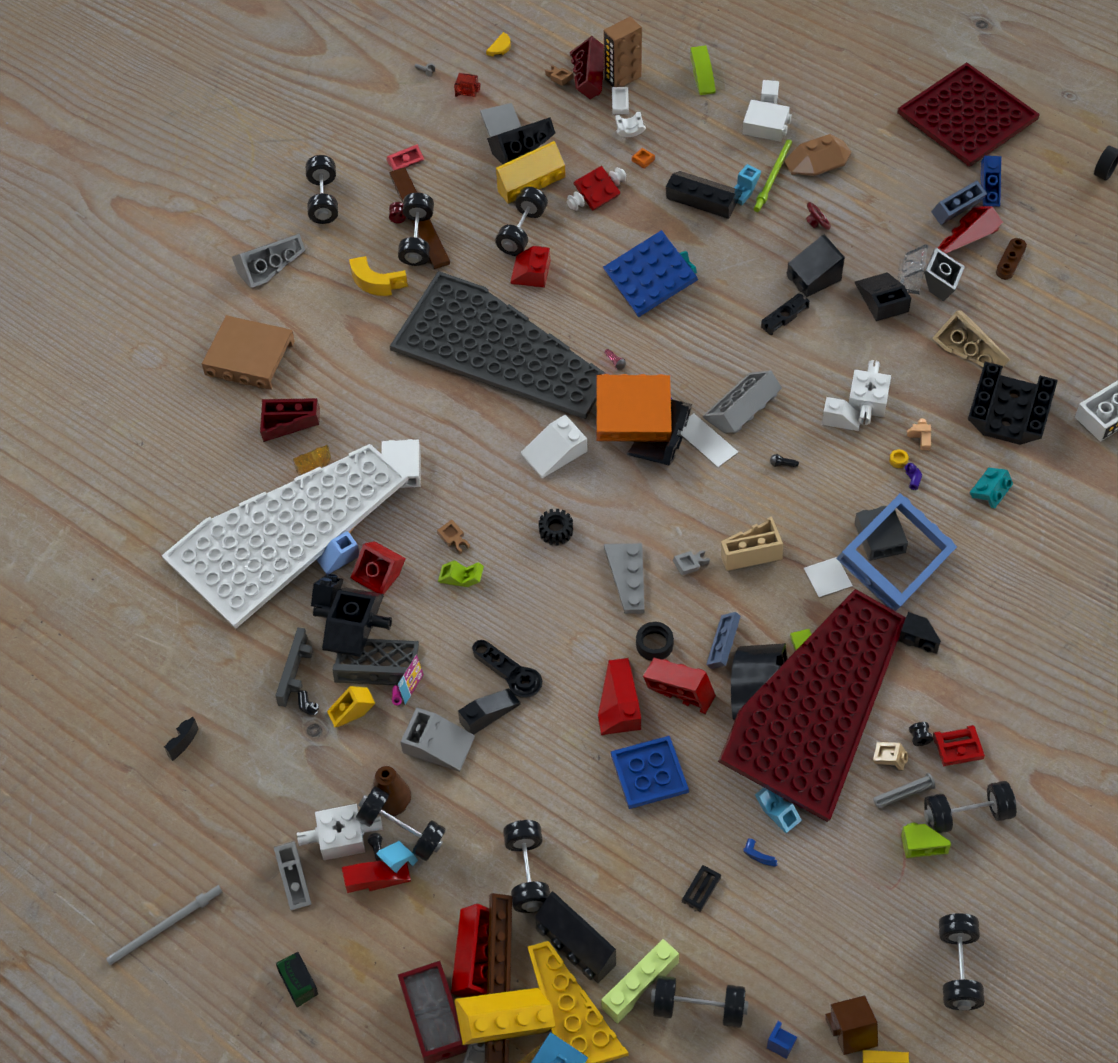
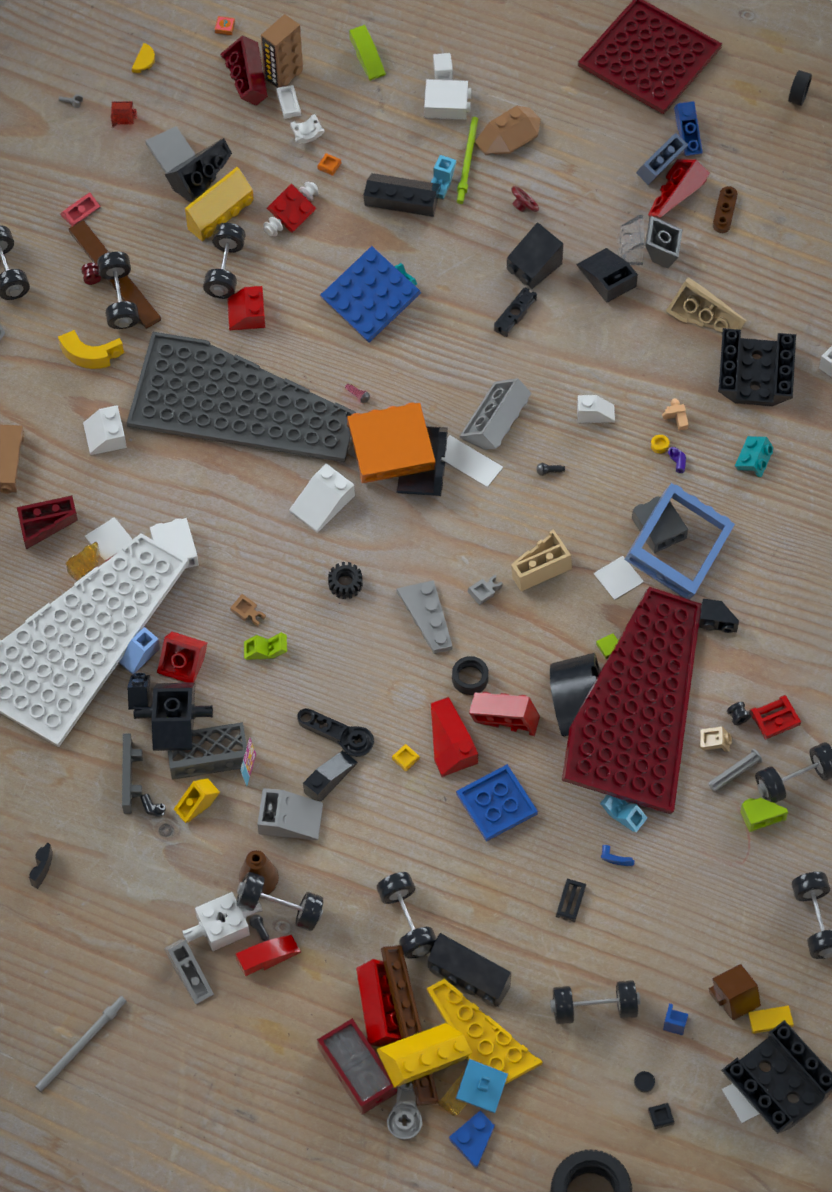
camera: 15 degrees left, 5 degrees up
piece [276,952,318,1008] -> none
medium azure slope [376,841,418,873] -> none
dark pink arm [392,684,402,706] -> none
medium nougat plate [545,65,574,86] -> none
yellowish green arch [601,939,679,1024] -> none
sand blue plate [706,612,741,669] -> none
white brick [849,360,891,425] -> none
none -> white slope [83,405,127,455]
none -> white sticker [85,517,133,561]
none -> orange tile [215,16,235,35]
none -> yellow tile [392,744,420,771]

